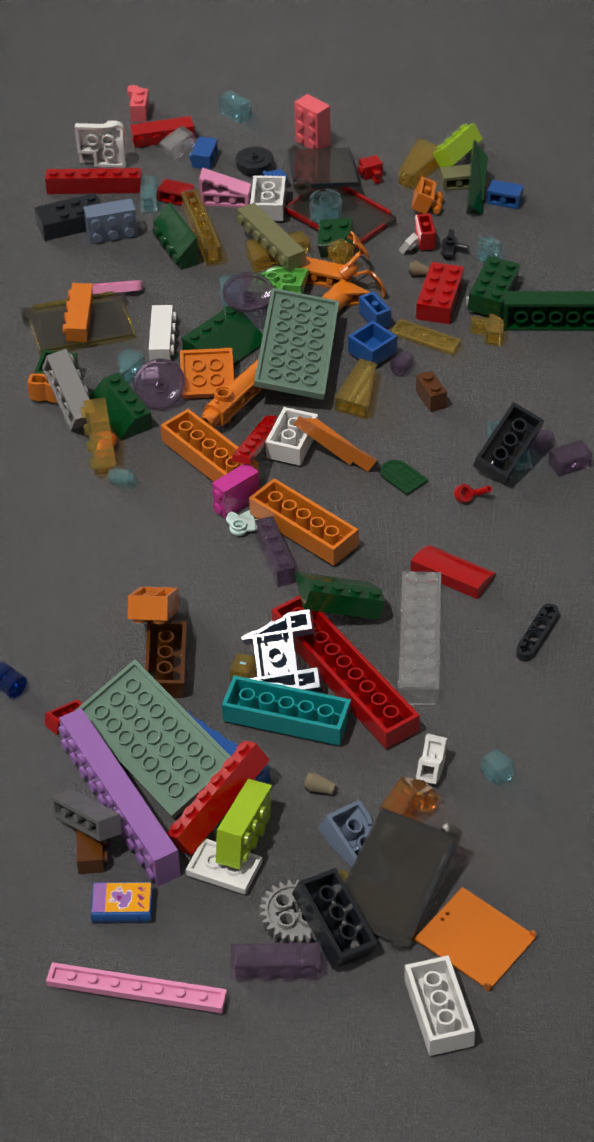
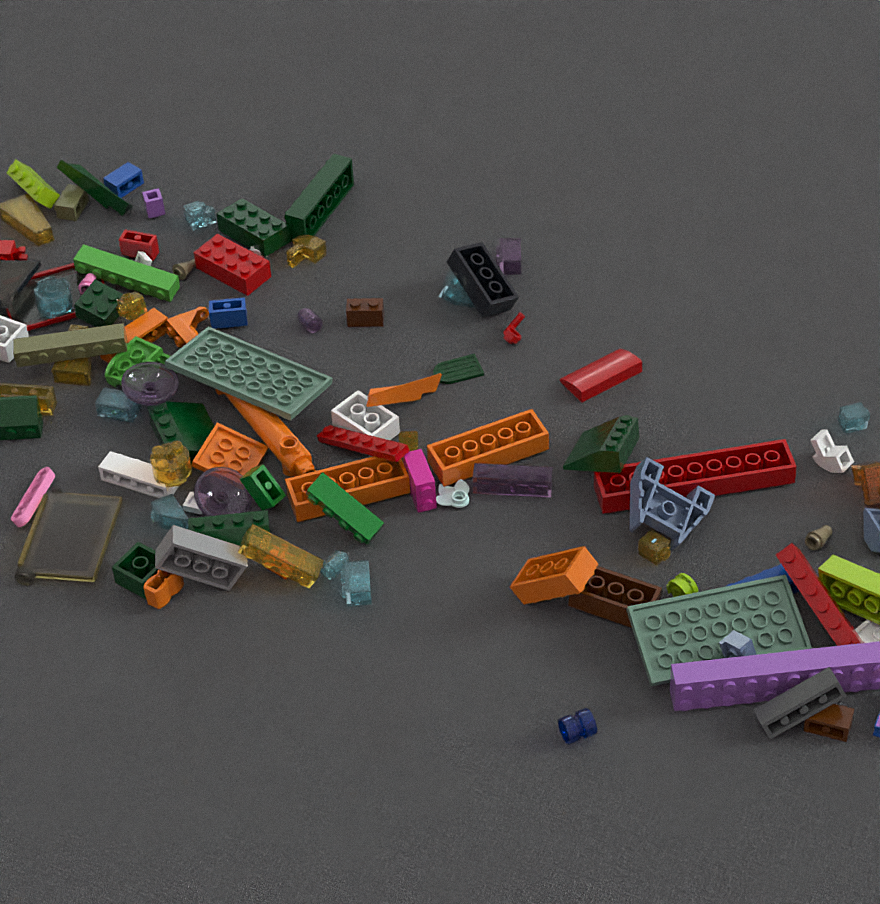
camera: 65 degrees left, 0 degrees up
red slope [45,699,83,735] -> none
orange brick [63,283,93,342] -> none
teal brick [222,675,351,746] -> none
clear yellow slope [335,359,376,420] -> none
orange plant [338,231,386,298] -> none
blue piece [348,320,397,368] -> none
clear yellow plate [392,319,461,355] -> none
clear brick [398,571,441,705] -> none
orange brick [411,176,444,214] -> none
black piece [441,229,469,258] -> none
black beam [516,603,559,662] -> none
none -> bright green brick [73,244,180,302]
none -> bright pink cone [78,273,96,295]
none -> medium lavender brick [142,188,165,218]
none -> clear yellow brick [150,441,192,487]
none -> green brick [239,464,286,510]
none -> green brick [306,472,384,545]
none -> clear light blue brick [341,560,372,606]
none -> clear yellow bracket [399,431,419,452]
none -> lime wheel [666,573,699,597]
none -> sand blue brick [719,630,757,658]

